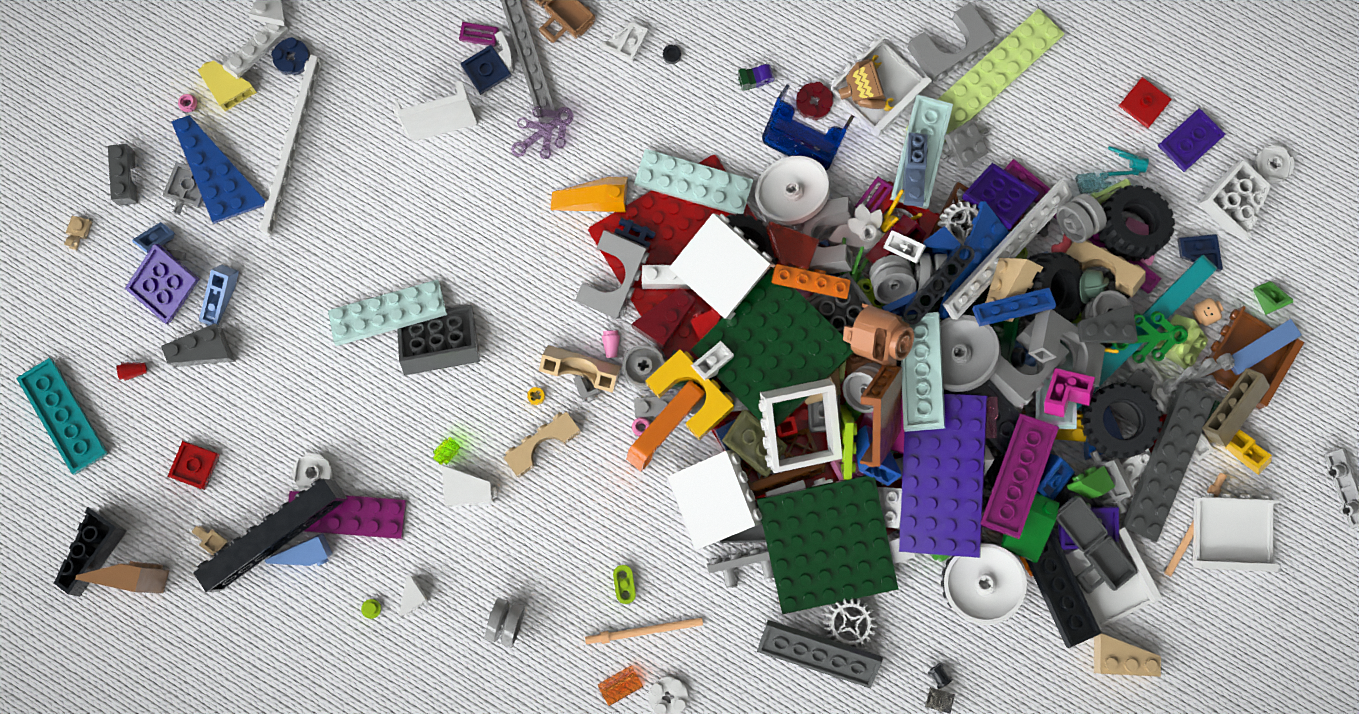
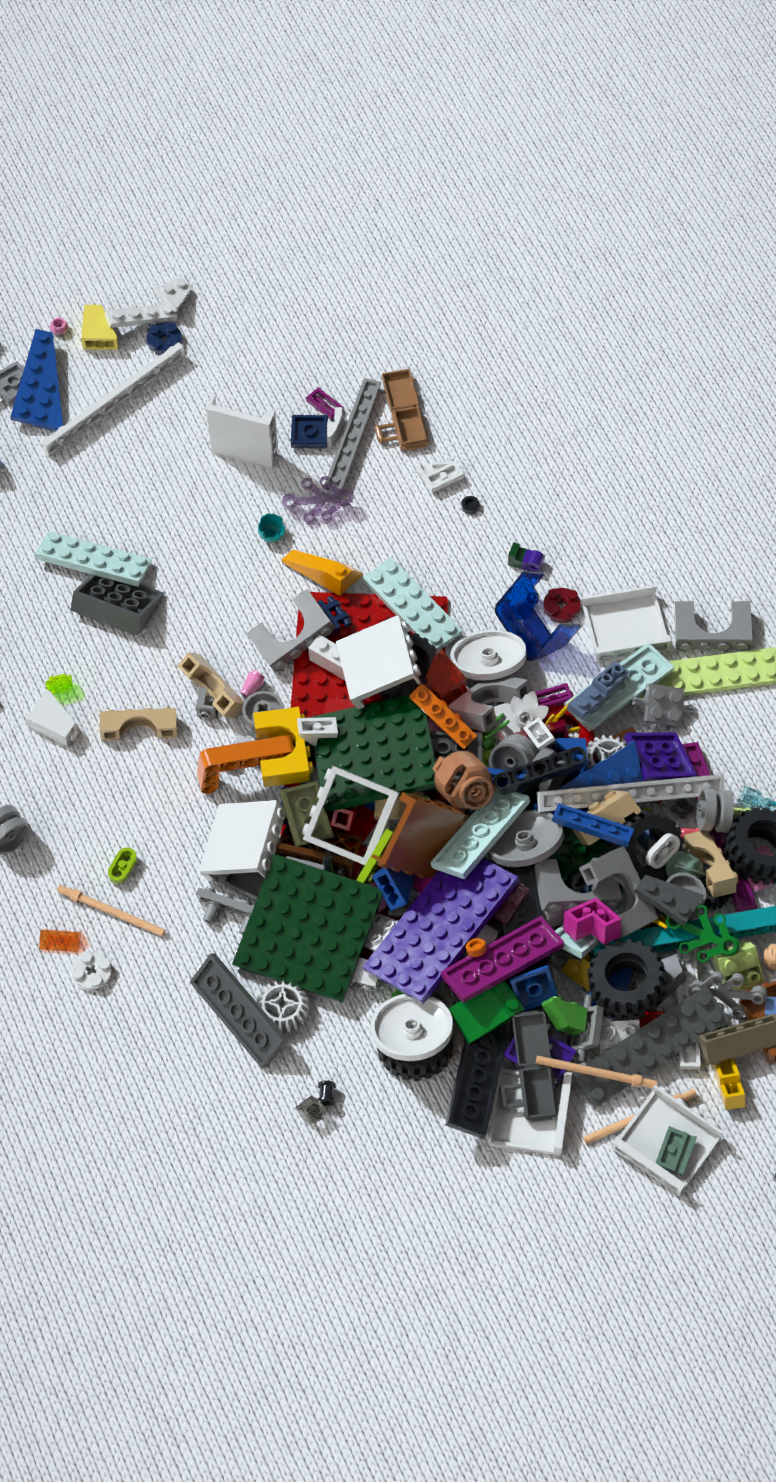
camera: 35 degrees right, 20 degrees down
yellow bush [527,387,545,405] -> none
dark red wedge [631,288,696,350] -> none
medium nougat torso [838,55,894,111] -> none
tan wedge [1094,634,1161,677] -> none
none -> teal hair [258,513,286,543]
none -> black arm [322,855,346,877]
none -> orange tile [466,938,487,957]
none -> light nougat bar [536,1056,657,1088]
none -> white plate [646,833,680,869]
none -> sand green plate [655,1126,697,1176]

